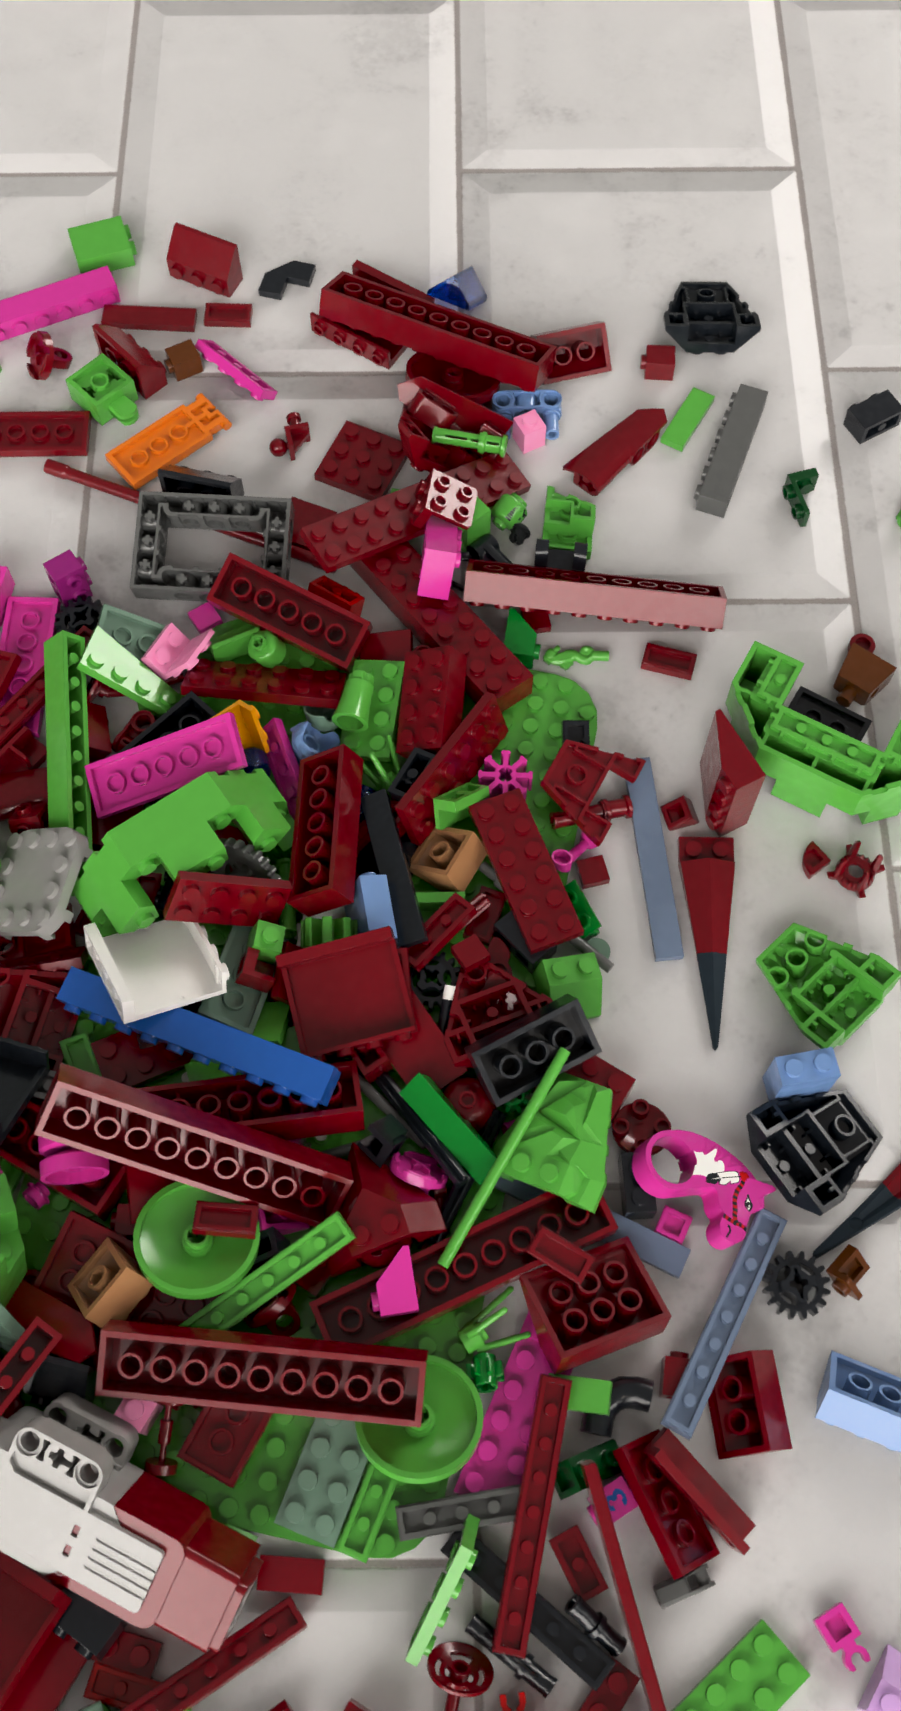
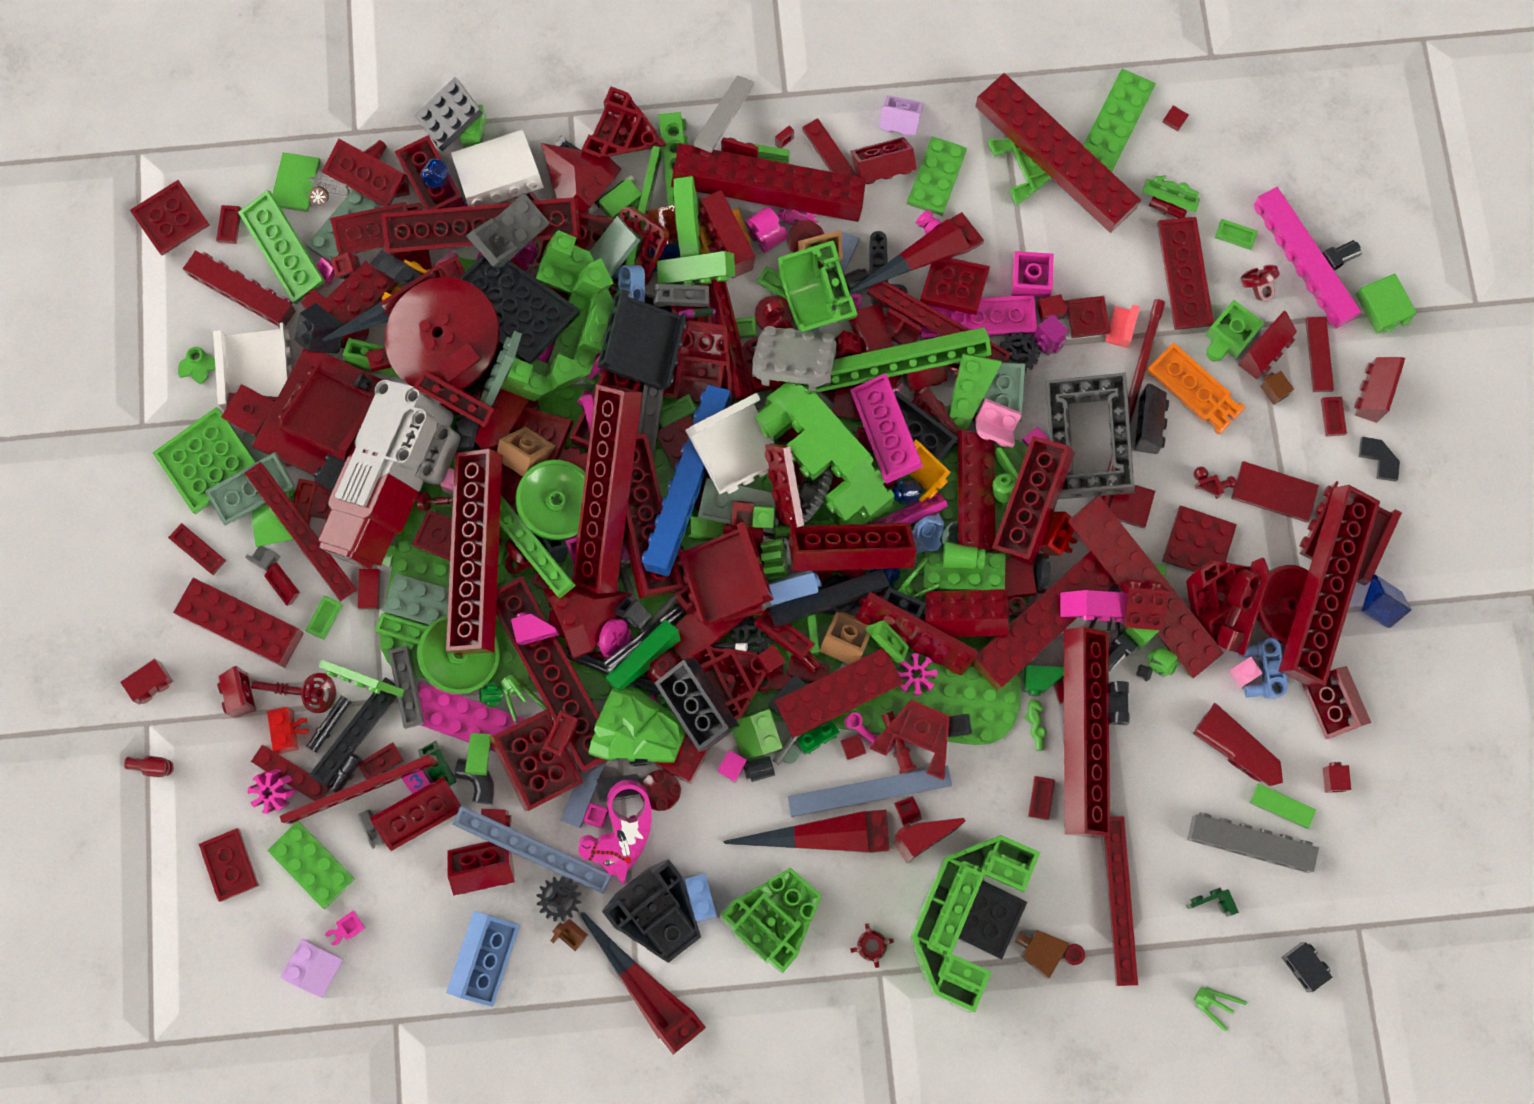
camera: 85 degrees right, 10 degrees up
dark red tile [192,1200,259,1239] -> none
dark pink plate [195,339,278,401] -> none
bright green pin [432,426,508,458] -> none
bright green piece [437,1047,570,1269] -> none
dark red tile [491,1373,572,1659] -> none
bright green slope [542,486,596,560] -> none
dark red fence [642,1427,756,1555] -> none
black wedge [663,282,761,355] -> none
dark red tile [802,841,831,879] -> none
none -> bright green tile [305,595,343,640]
none -> dark pink panel [717,750,747,783]
none -> black brick [743,756,775,782]
none -> dark red axle [918,386,960,445]
none -> black tile [1033,553,1051,594]
none -> dark red brick [1036,294,1068,323]
none -> dark red plate [1066,296,1111,338]
none -> dark red plate [1104,816,1138,986]
none -> coral panel [1105,304,1140,348]
none -> dark red tile [1231,461,1319,523]
none -> black piece [1322,240,1362,271]

